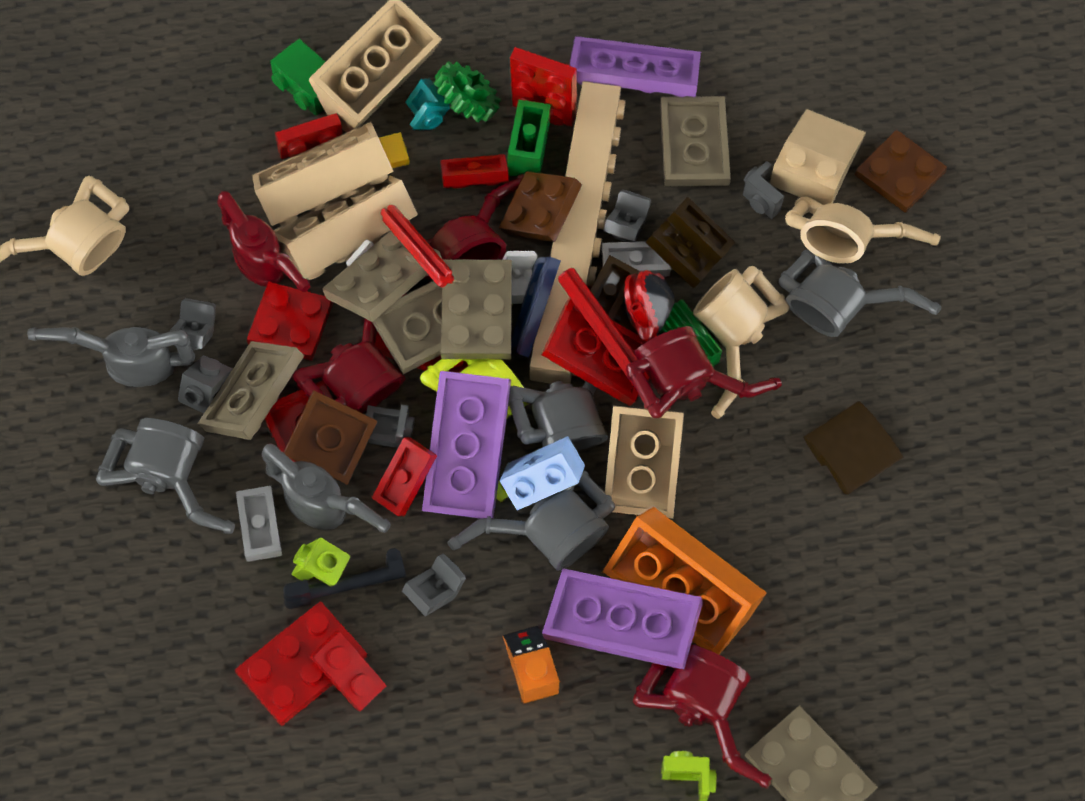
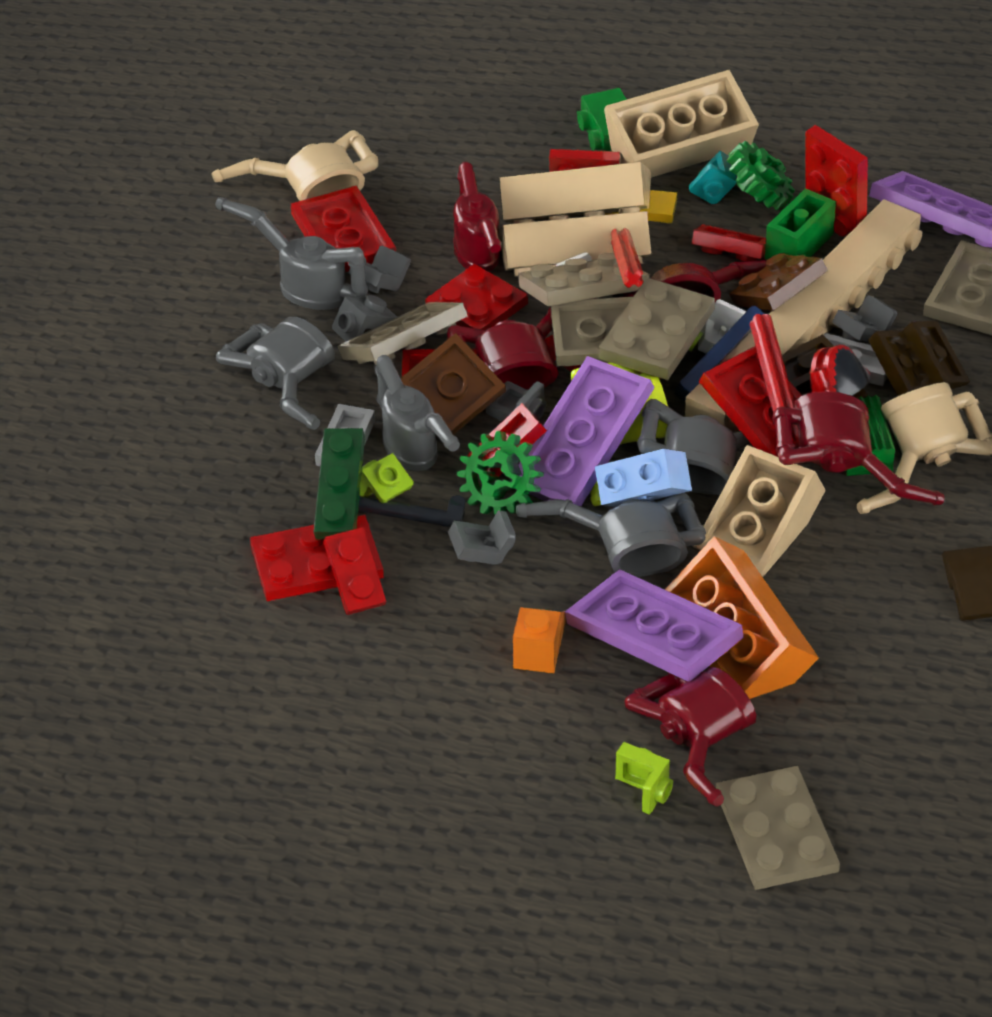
camera: 30 degrees right, 20 degrees down
none -> red plate [291,185,396,272]
none -> dark green plate [313,428,365,539]
none -> green gear [457,431,544,514]

